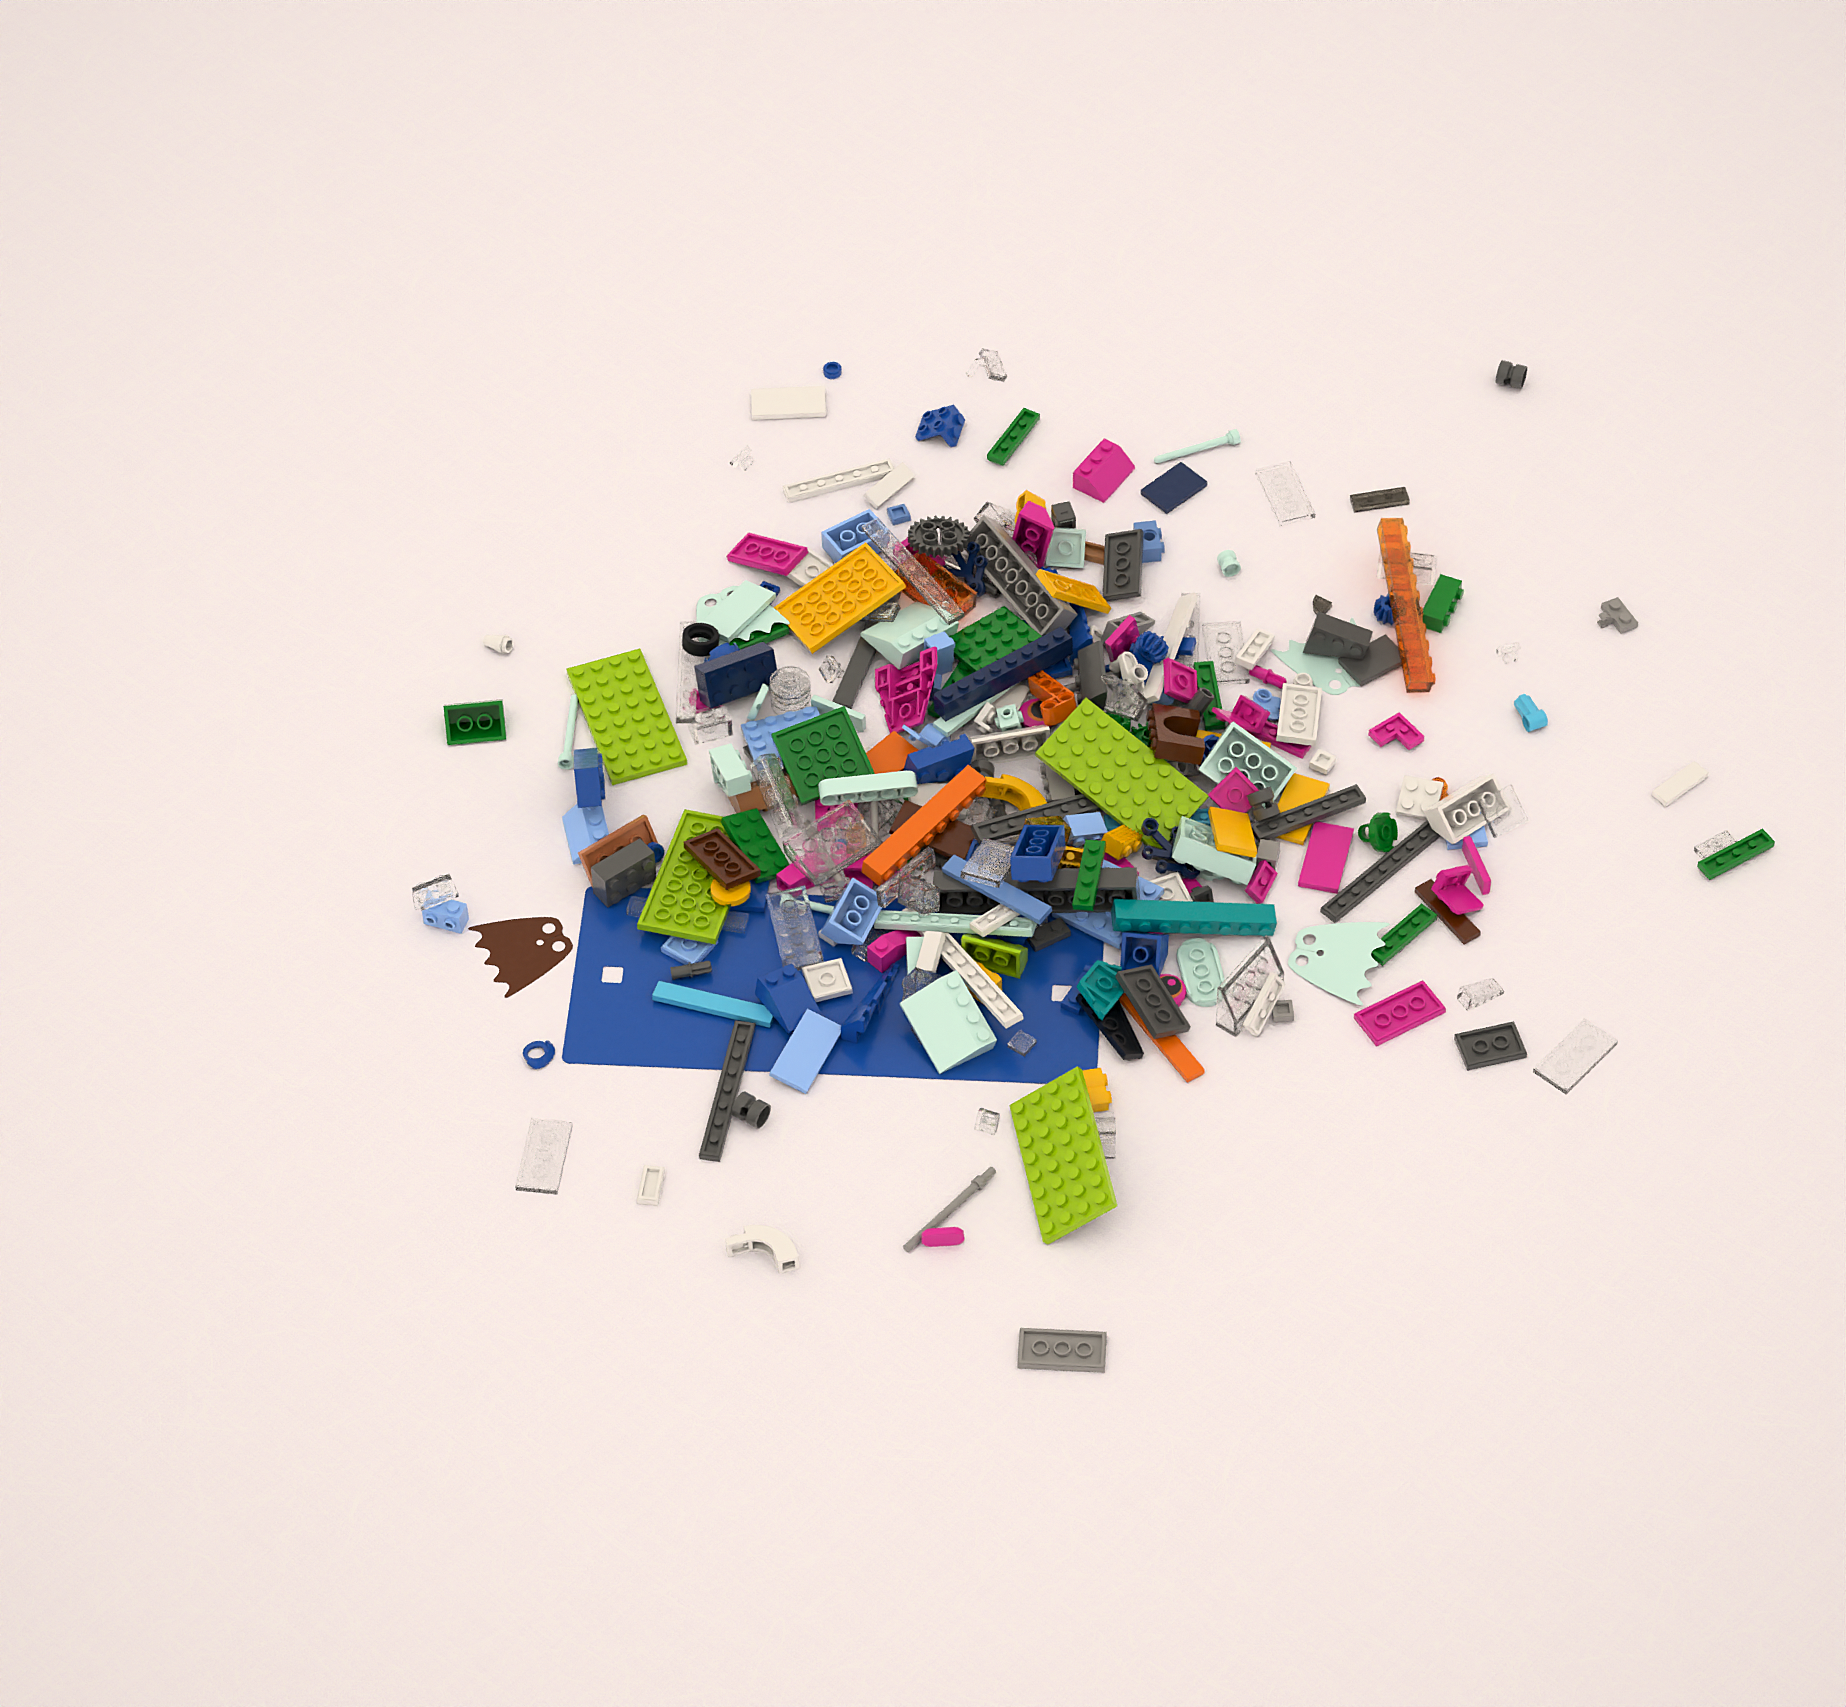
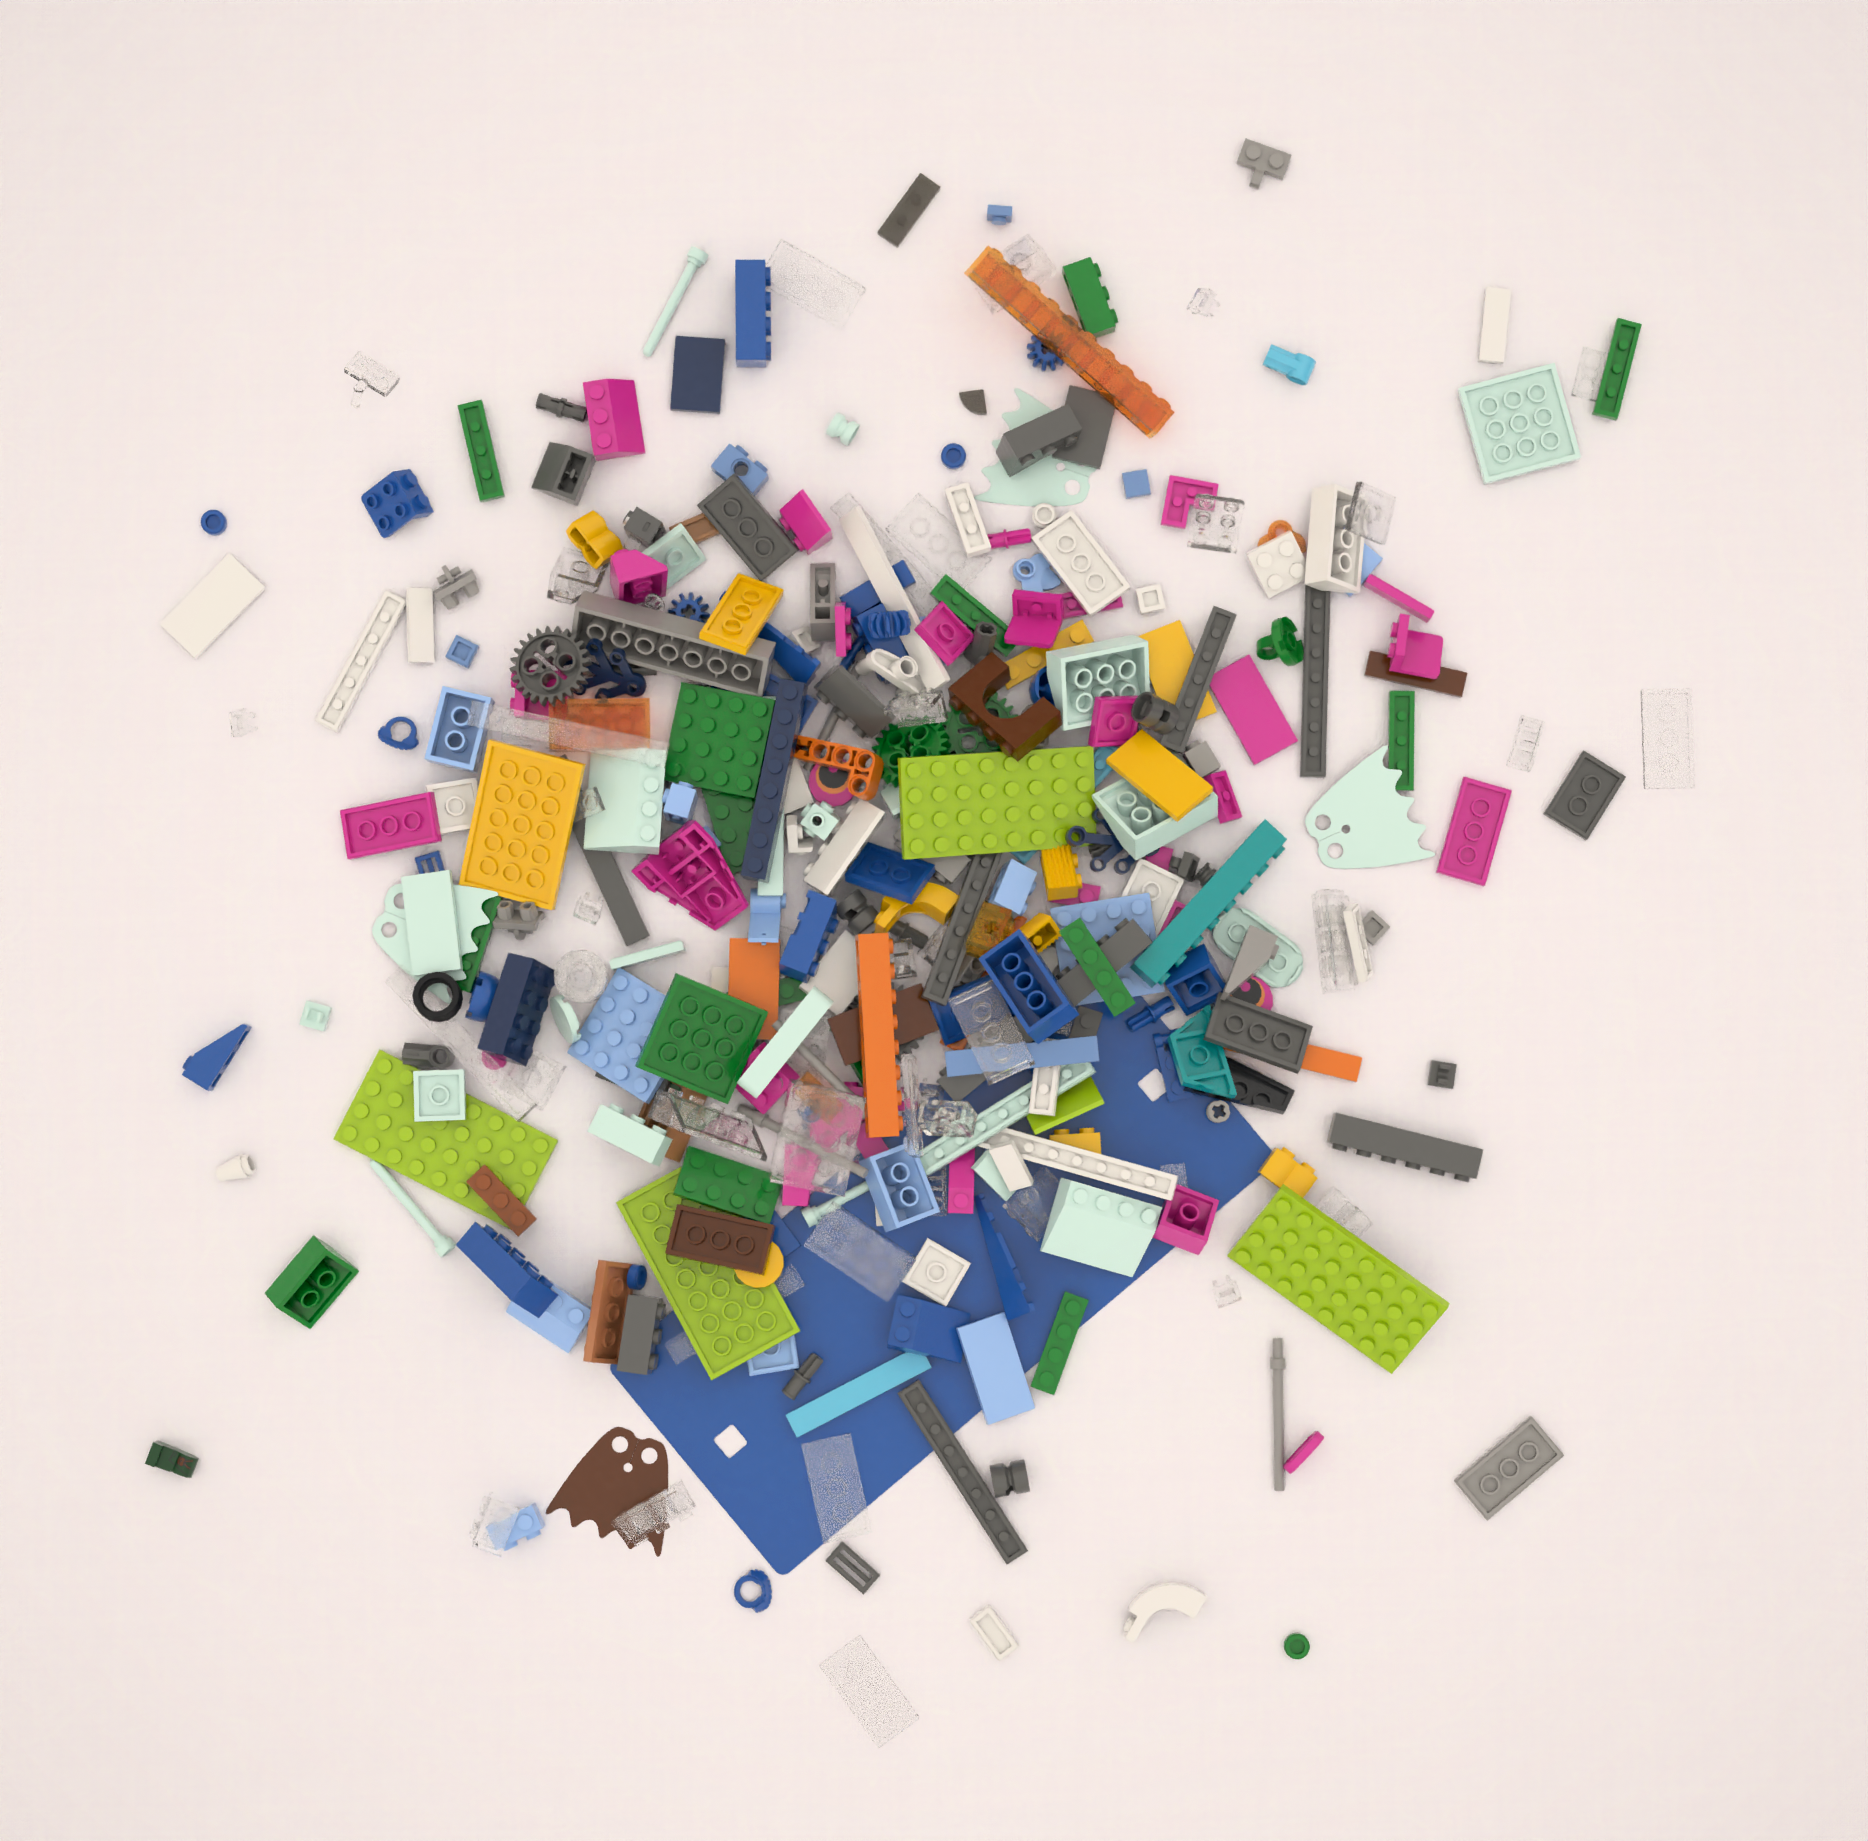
camera: 45 degrees left, 35 degrees up
none -> dark green leg [145,1440,199,1478]
none -> blue slope [182,1024,252,1091]
none -> light aqua tile [299,1000,332,1032]
none -> blue piece [378,717,419,750]
none -> dark grey piece [402,1042,455,1068]
none -> light aqua plate [413,1069,466,1122]
none -> light grey hips [433,565,480,610]
none -> dark orange plate [466,1164,537,1237]
none -> light grey hips [493,900,545,940]
none -> dark grey slope [531,442,596,506]
none -> dark grey pin [536,393,587,423]
none -> clear slope [611,1480,696,1547]
none -> blue brick [735,260,771,367]
none -> dark pink slope [778,489,833,555]
none -> clear tile [801,1432,873,1544]
none -> dark grey tile [826,1541,880,1595]
none -> blue plate [845,842,935,904]
none -> blue tile [941,443,966,470]
none -> medium blue plate [987,205,1013,225]
none -> green plate [1030,1291,1089,1395]
none -> medium blue tile [1122,469,1151,499]
none -> blue axle [1126,996,1175,1032]
none -> dark pink slope [1152,1184,1219,1255]
none -> clear bracket [1187,494,1245,554]
none -> light grey bush [1206,1100,1230,1123]
none -> light grey slope [1220,925,1279,1001]
none -> green tile [1284,1633,1310,1659]
none -> dark grey brick [1327,1113,1484,1182]
none -> dark grey tile [1427,1060,1457,1089]
none -> light aqua plate [1458,363,1581,485]

